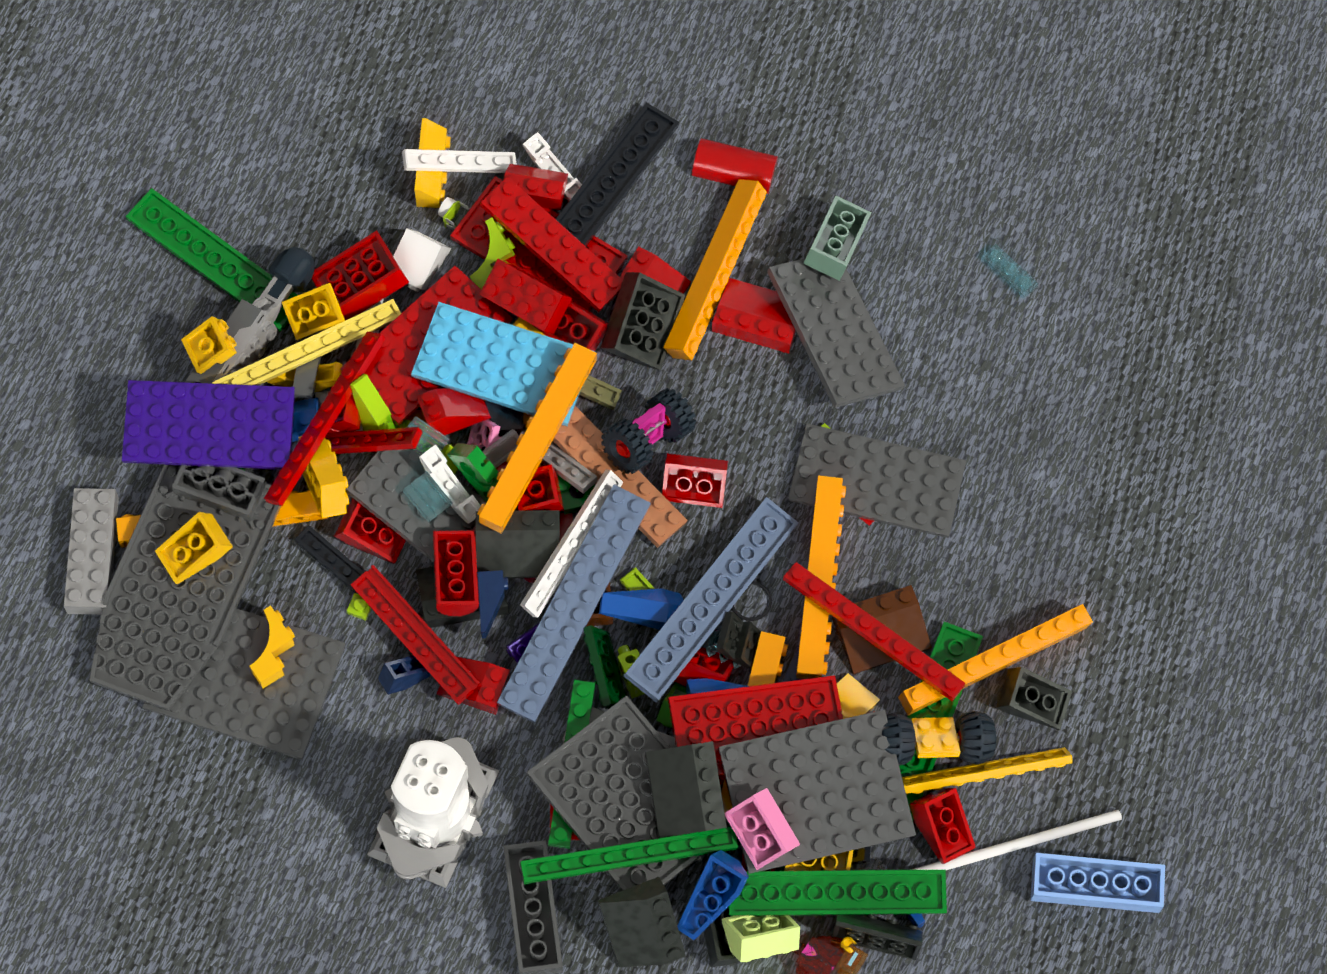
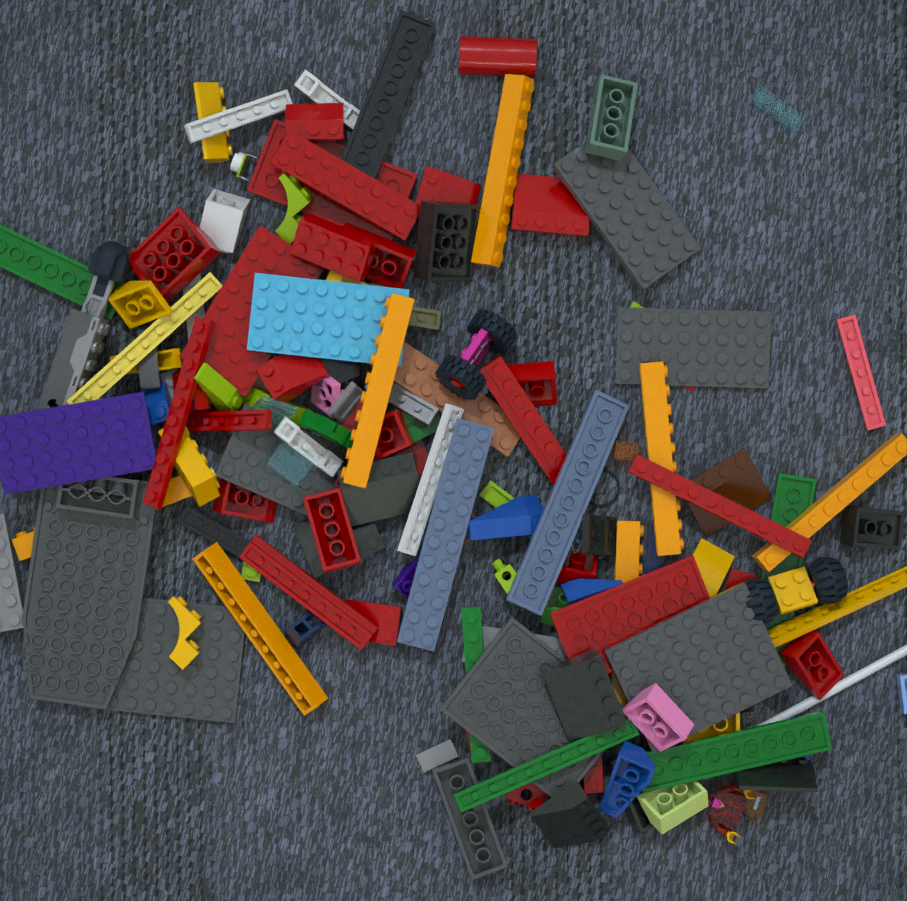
camera: 10 degrees left, 20 degrees up
yellow slope [155,512,233,584] -> none
yellow plate [181,316,237,374] -> none
piece [367,737,499,888] -> none
dark blue slope [478,570,508,639] -> none
dark green plate [583,625,626,709] -> none
none -> light orange brick [193,542,328,716]
none -> light grey tile [416,738,459,772]
none -> red plate [480,355,566,486]
none -> red brick [505,782,547,811]
none -> red brick [583,754,604,793]
none -> clear orange brick [613,440,642,461]
none -> coral plate [836,315,886,431]

